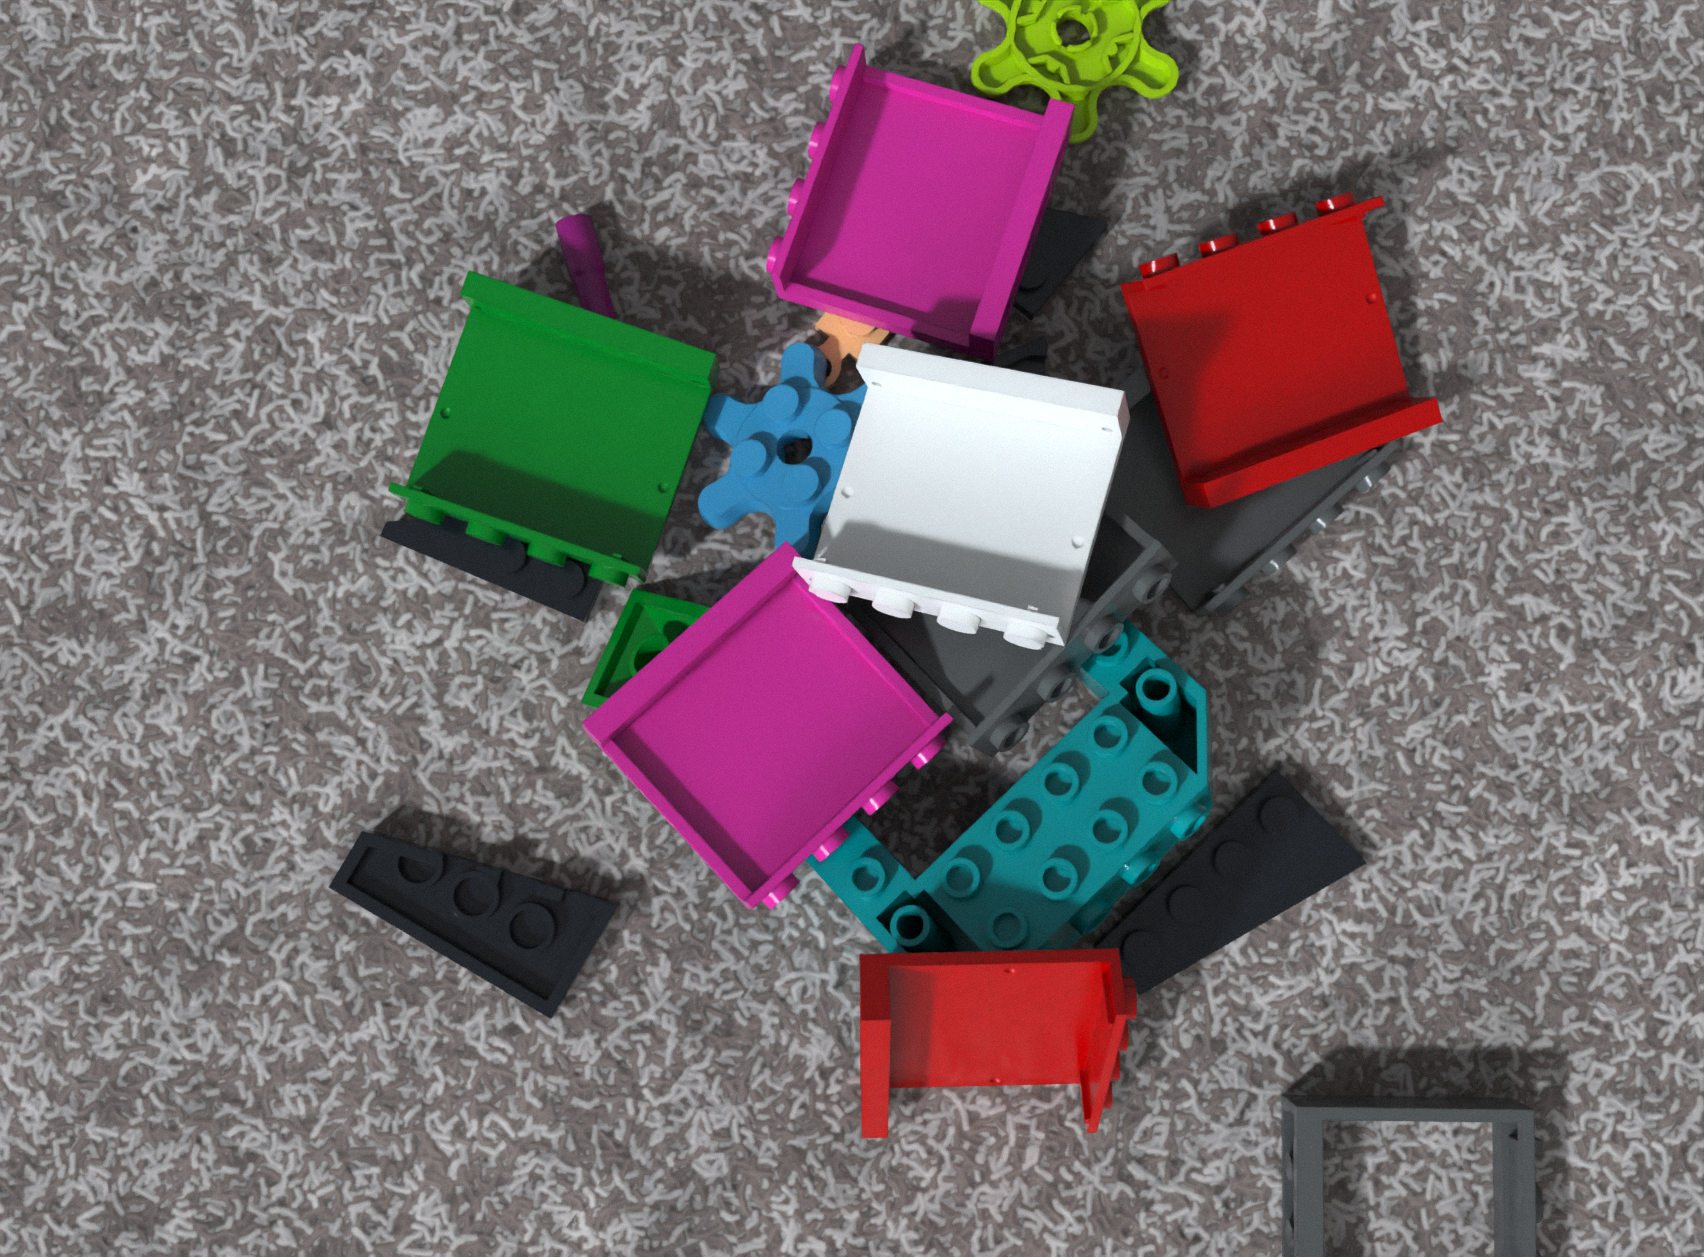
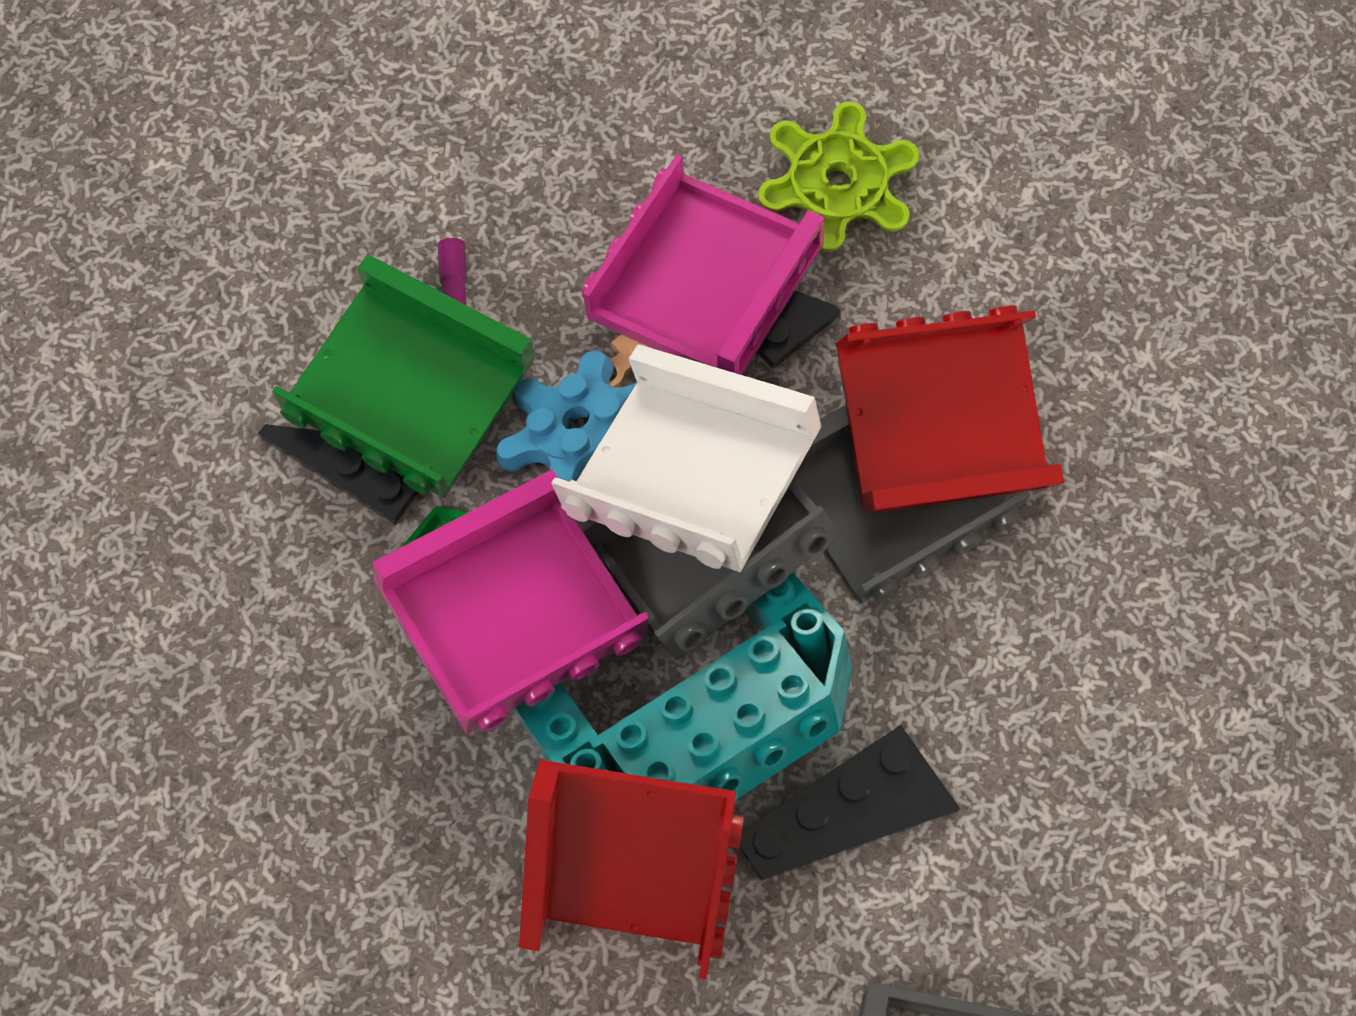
camera: 15 degrees right, 15 degrees down
black wing [329,830,621,1019] -> none

